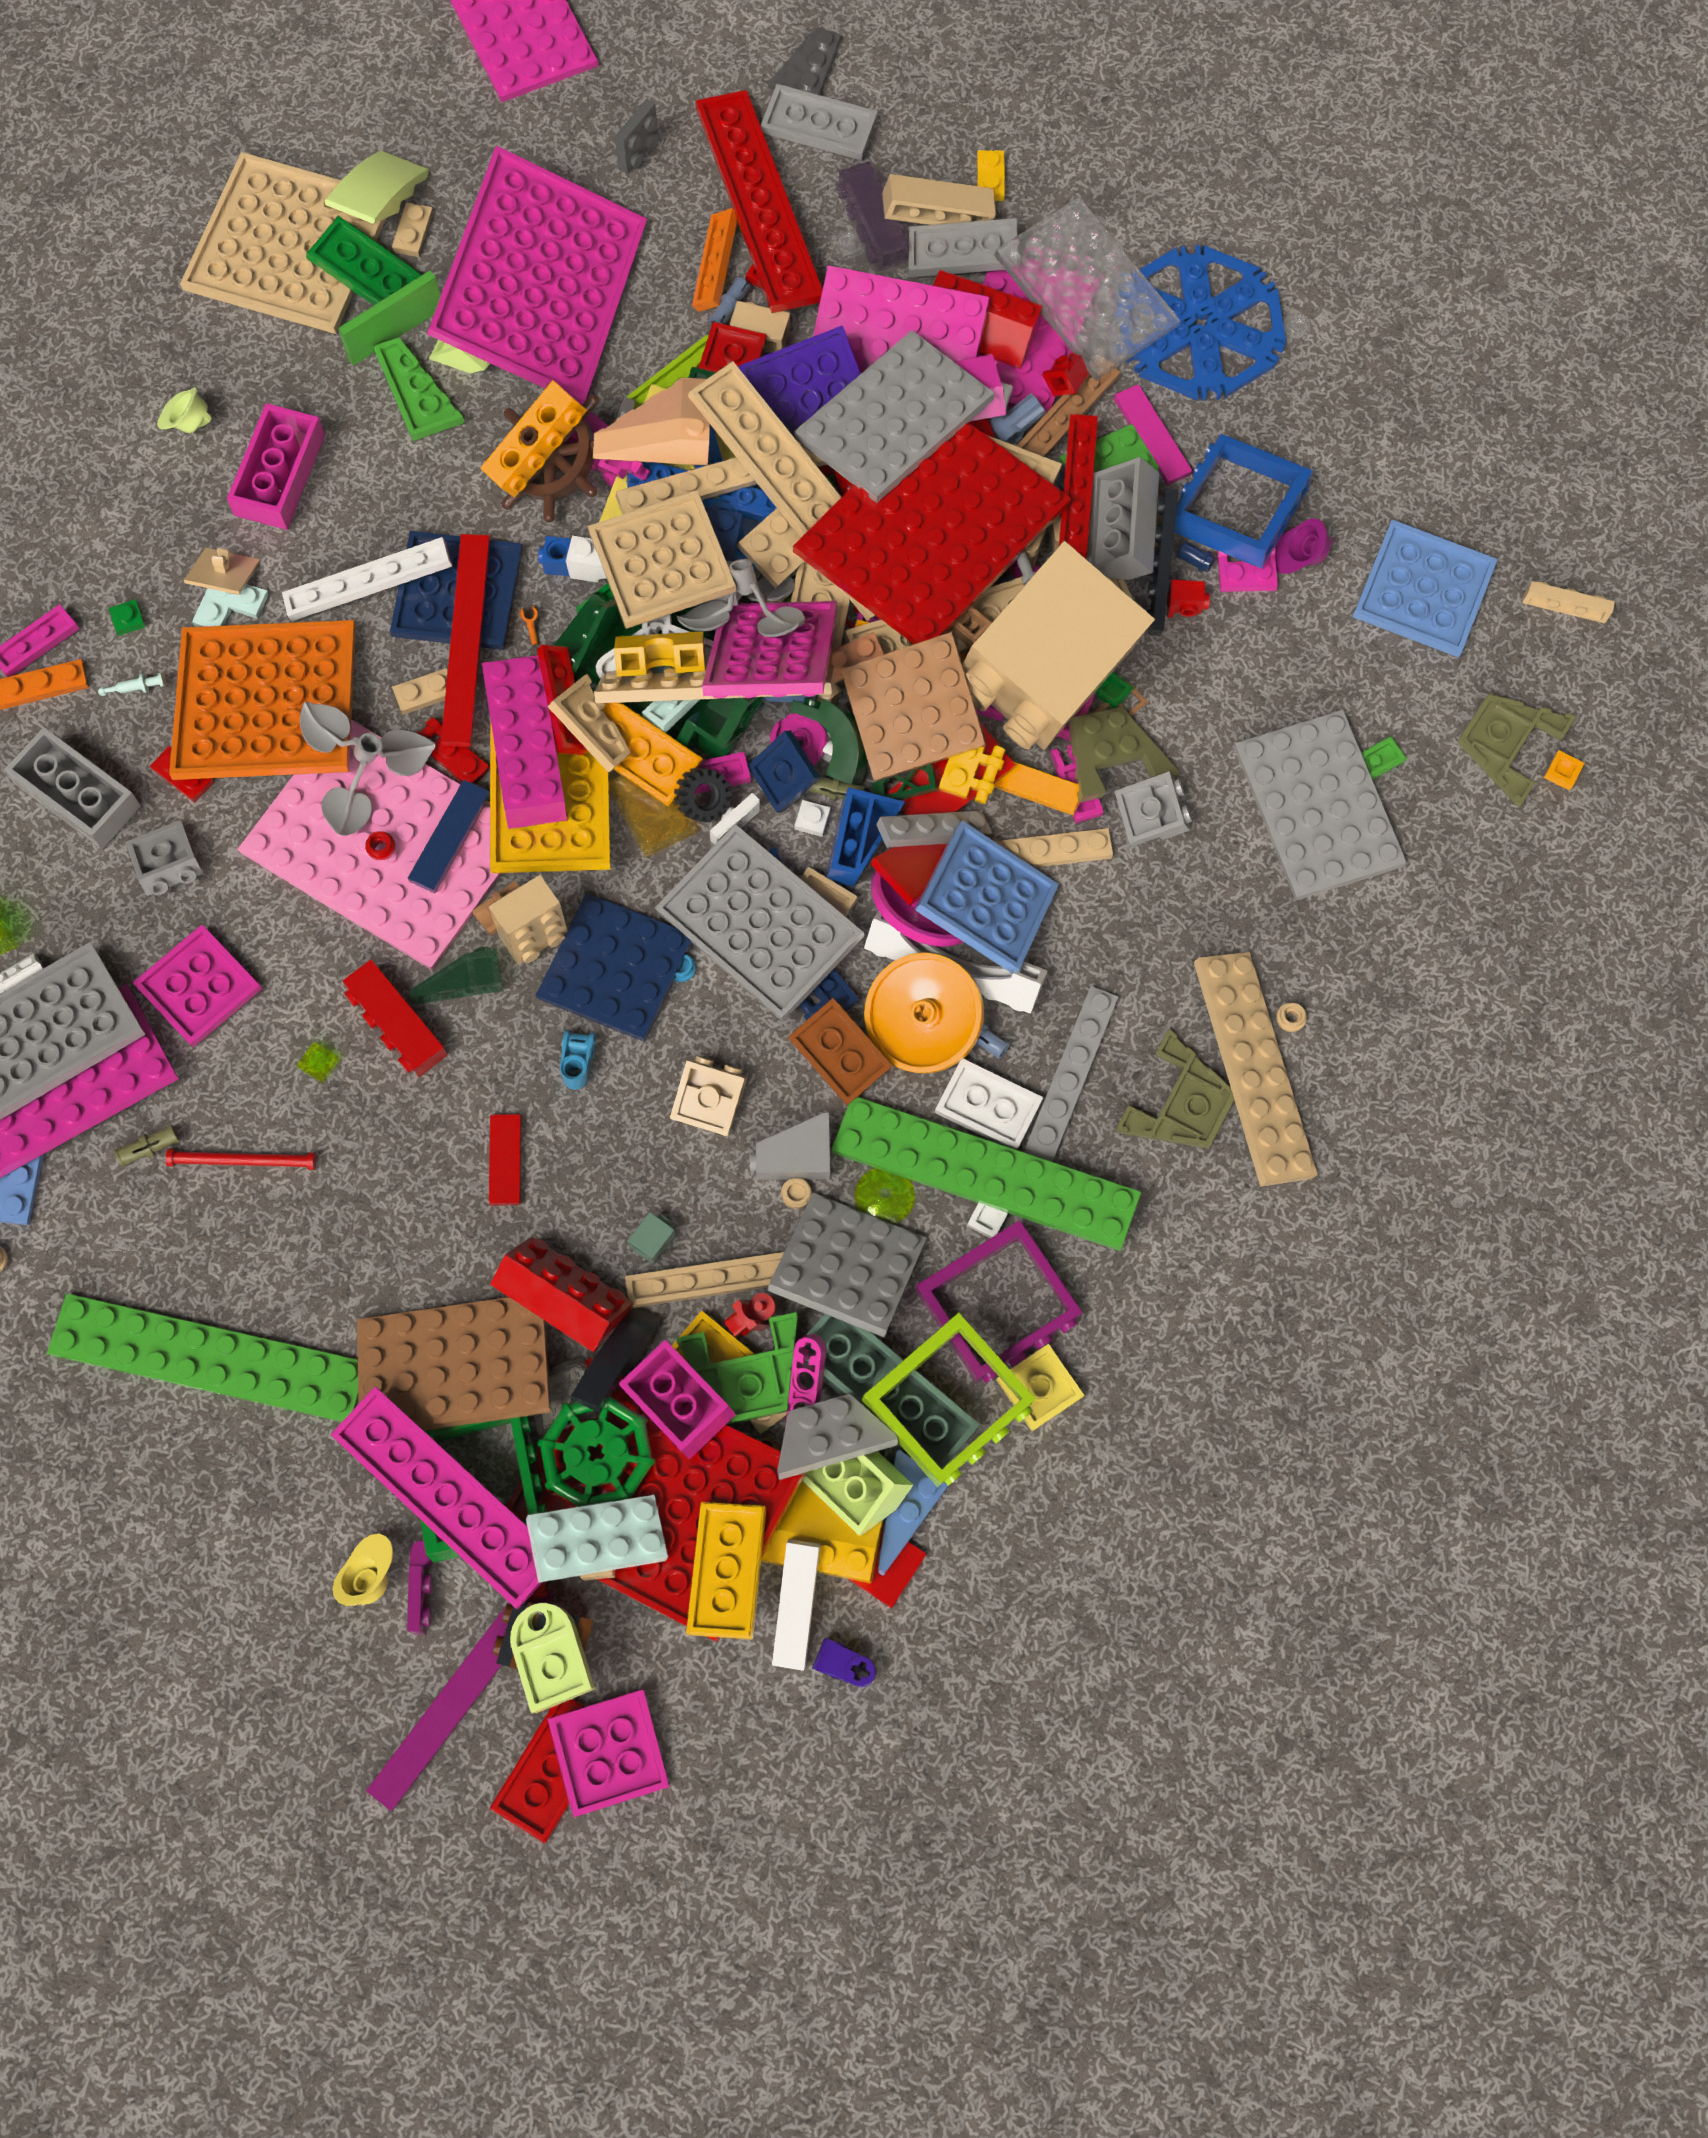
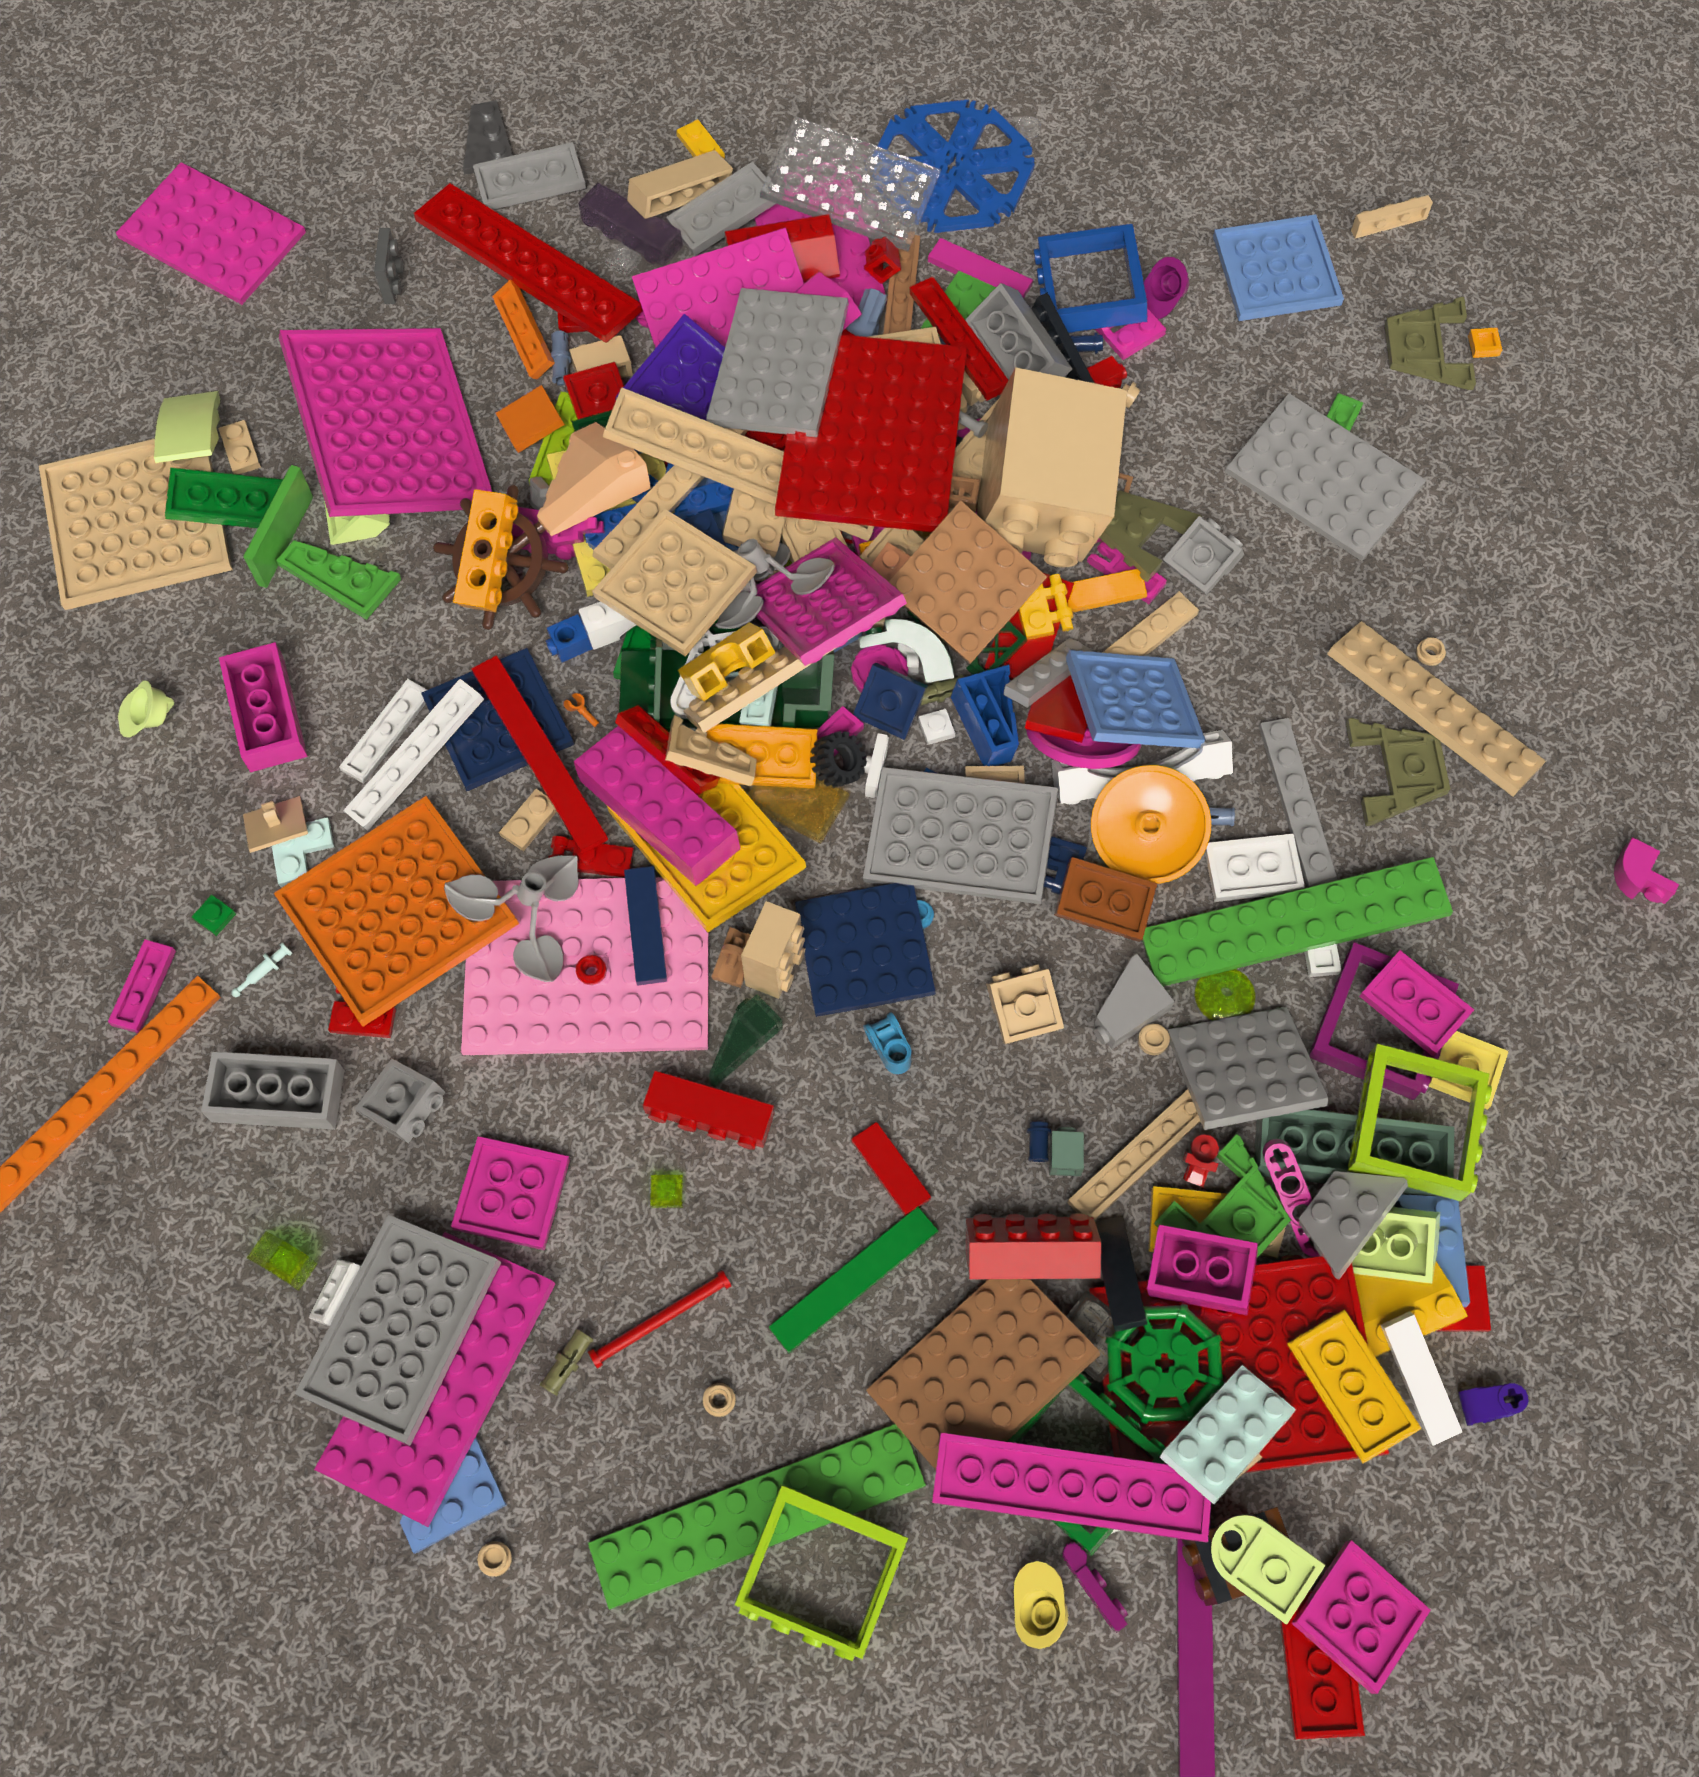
camera: 30 degrees left, 5 degrees down
none -> white tile [339,679,427,784]
none -> orange tile [496,385,565,453]
none -> tan plate [703,1383,736,1417]
none -> lime window [734,1484,908,1661]
none -> green tile [768,1207,938,1354]
none -> dark blue pin [1026,1122,1051,1162]
none -> tan plate [1122,382,1140,408]
none -> dark pink plate [1359,950,1474,1057]
none -> dark pink brick [1614,837,1679,904]

